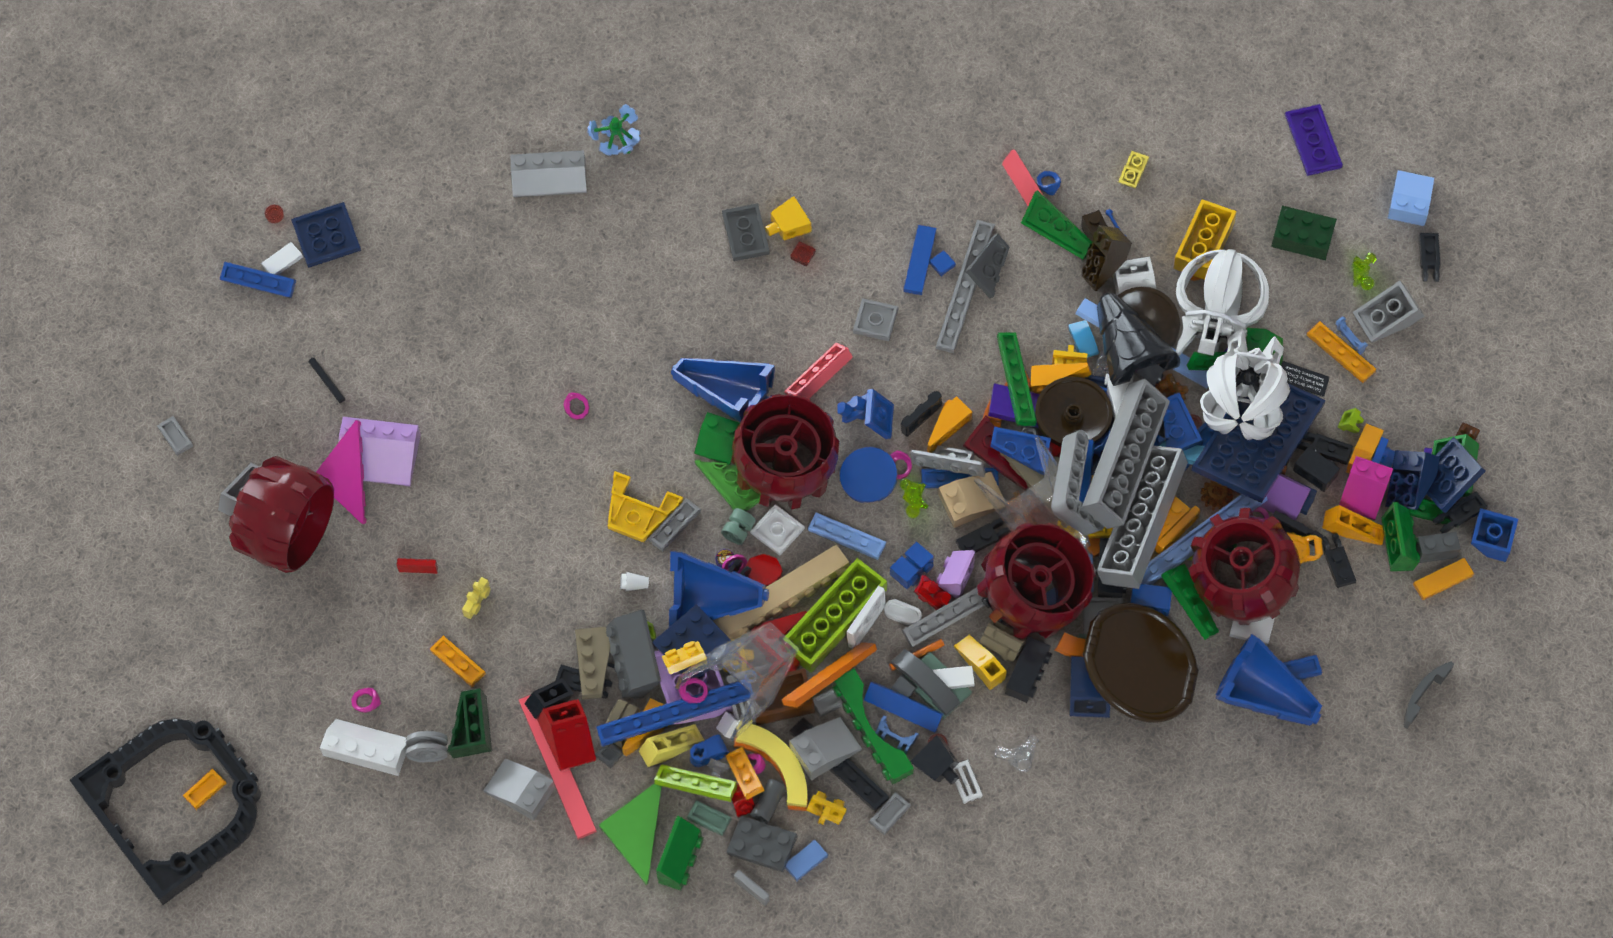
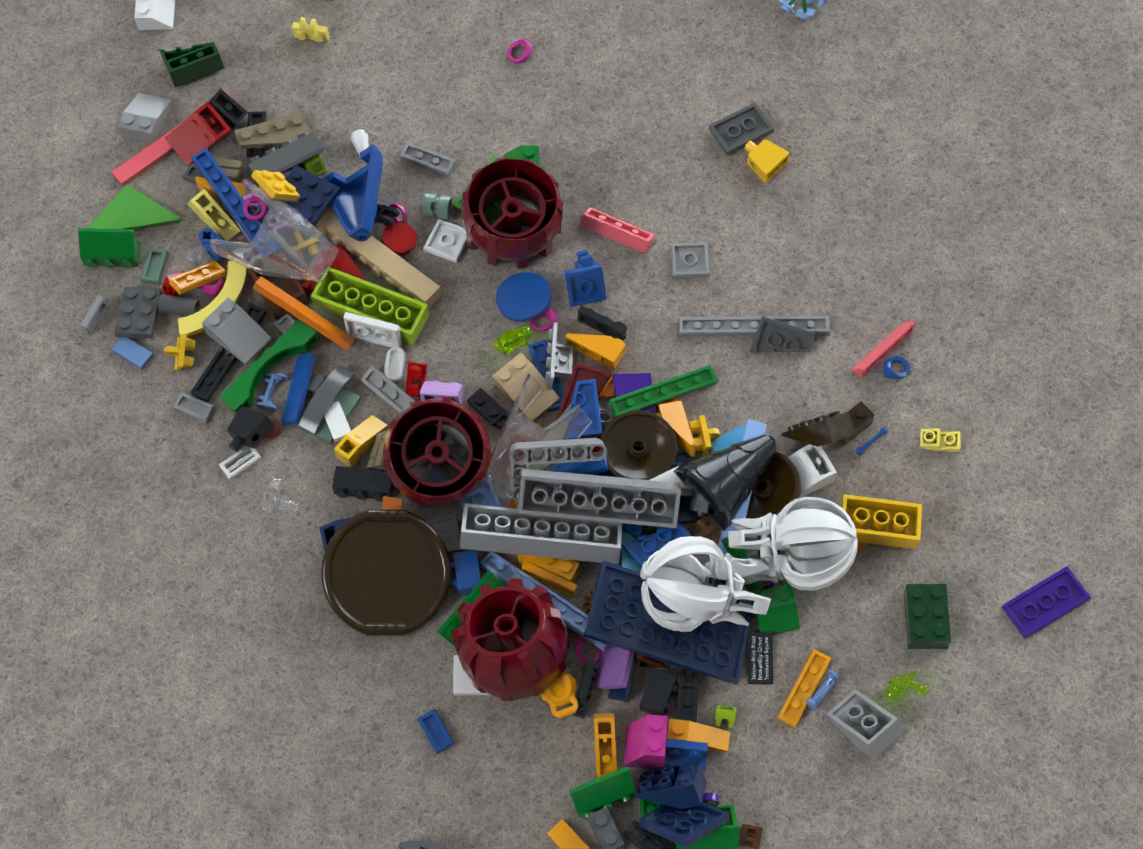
camera: 75 degrees right, 0 degrees up
light grey wheel [406,731,448,762] -> none
light orange tile [430,635,486,687] -> none
yellow wing [608,471,683,542] -> none
lime plate [654,764,737,802] -> none
blue cone [671,358,775,422] -> none
tile [716,549,735,569] -> none
clear red plate [790,241,816,267] -> none
light blue tile [808,512,886,560] -> none
orange bar [889,639,945,671] -> none
blue piece [890,541,934,589] -> none
blue tile [904,225,936,295] -> none
blue tile [929,251,956,276] -> none
green wing [1021,190,1093,259] -> none
blue cone [1215,634,1322,726] -> none
black hinge [1322,533,1356,588] -> none
light blue slope [1387,170,1434,226] -> none
black hinge [1419,233,1441,282] -> none

